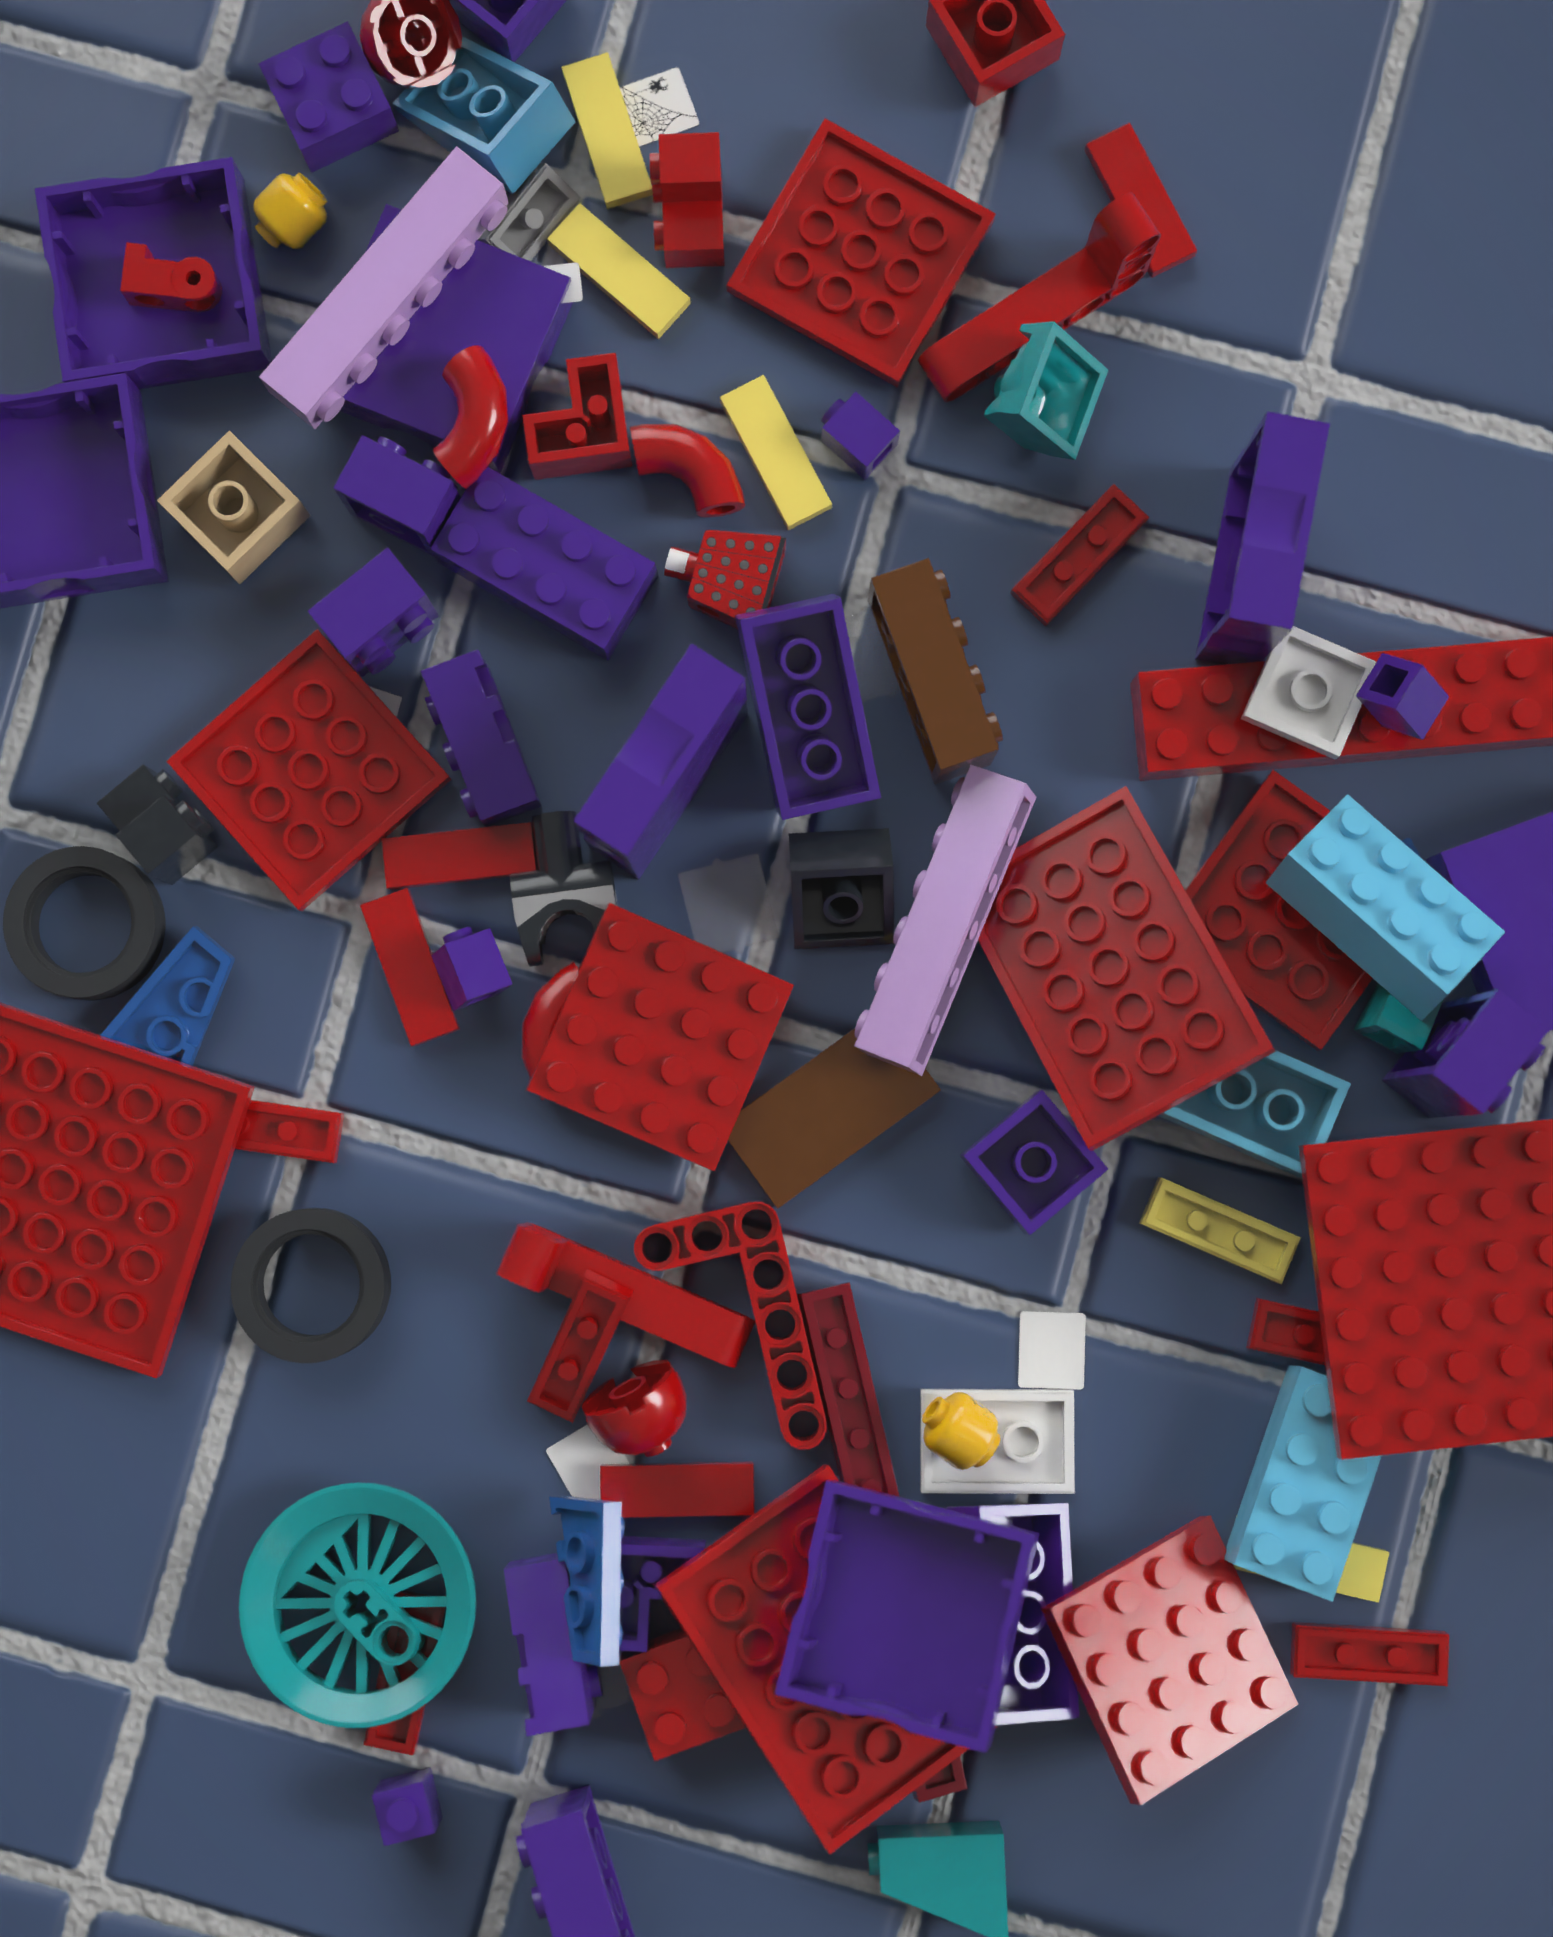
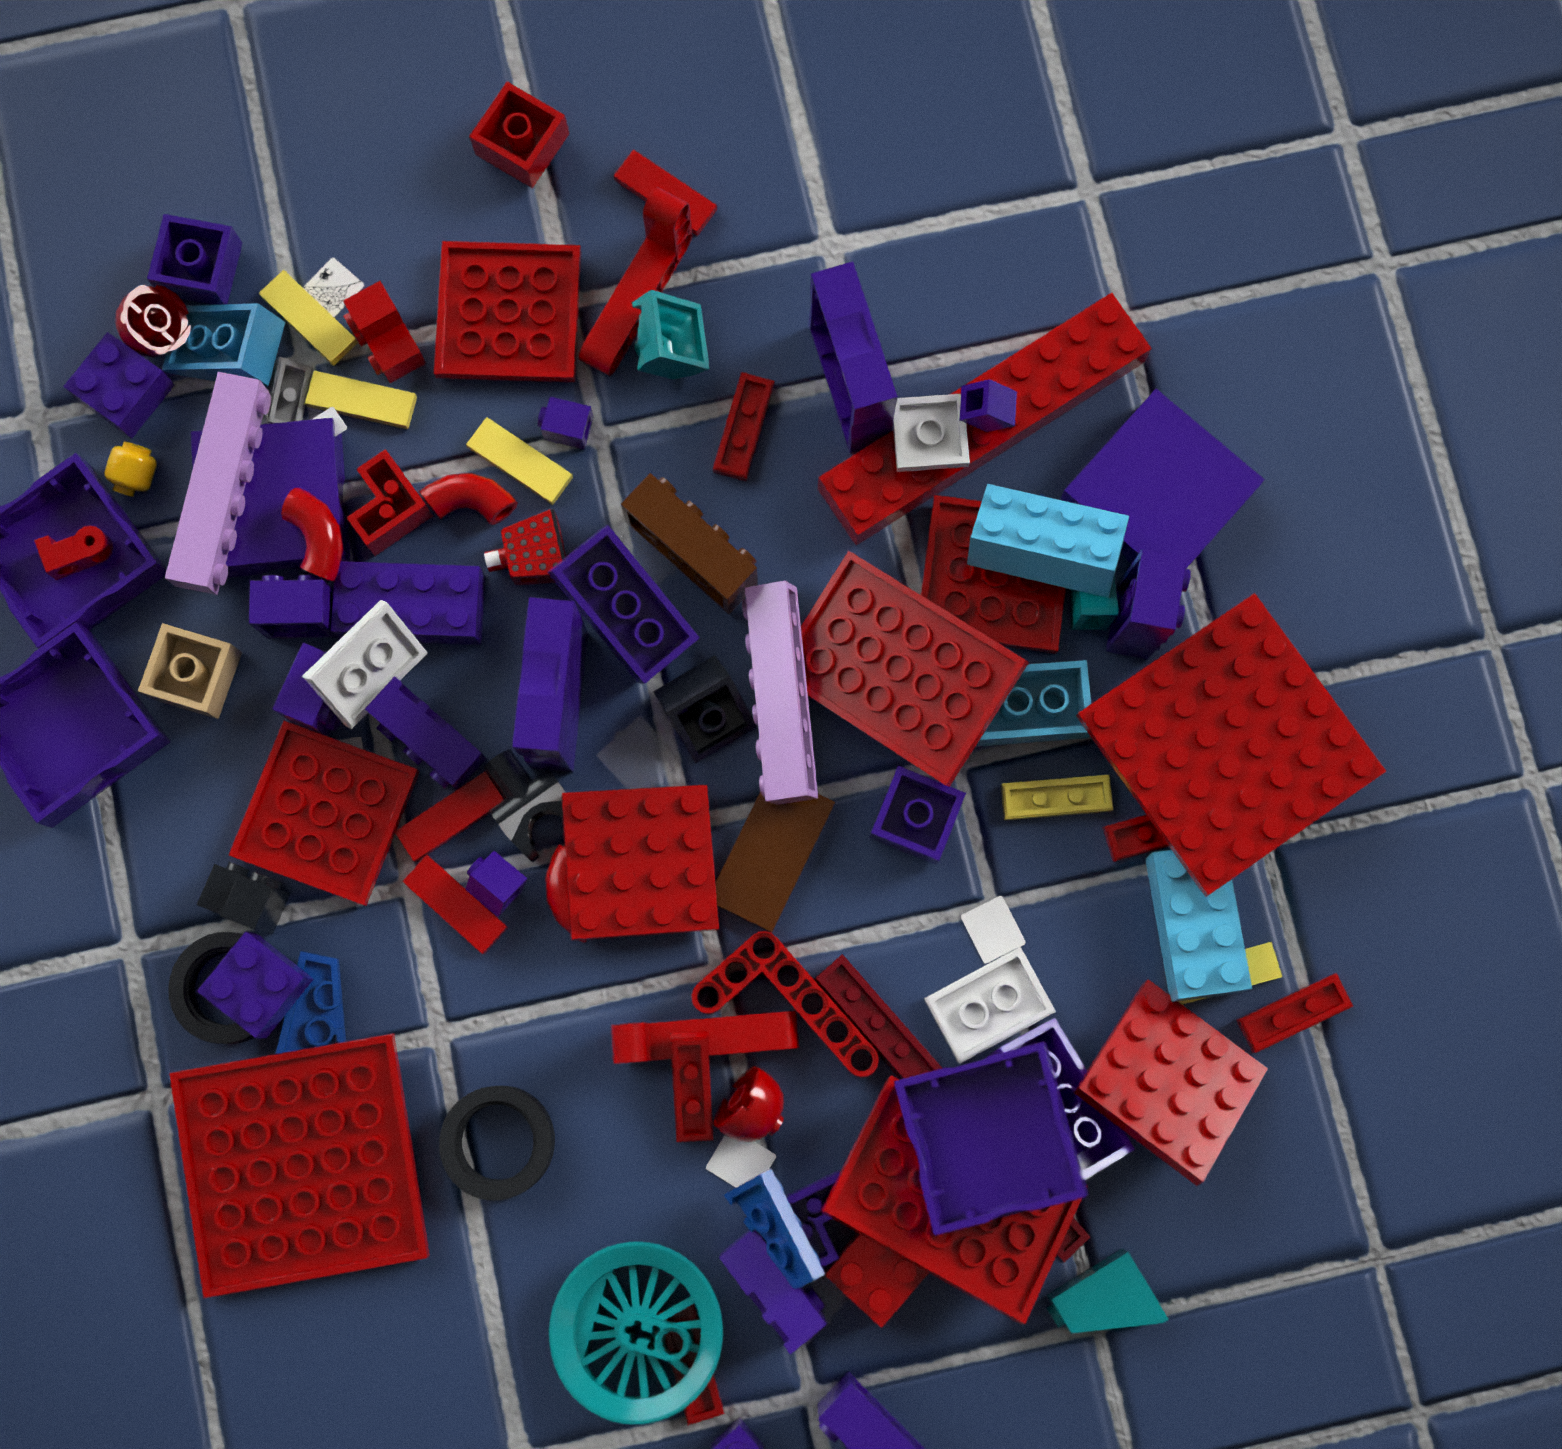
camera: 30 degrees left, 5 degrees down
red tile [235,1100,344,1163] -> none
red tile [600,1461,754,1518] -> none
yellow head [922,1392,1001,1470] -> none
none -> dark purple brick [197,931,314,1038]
none -> white tile [302,600,427,729]

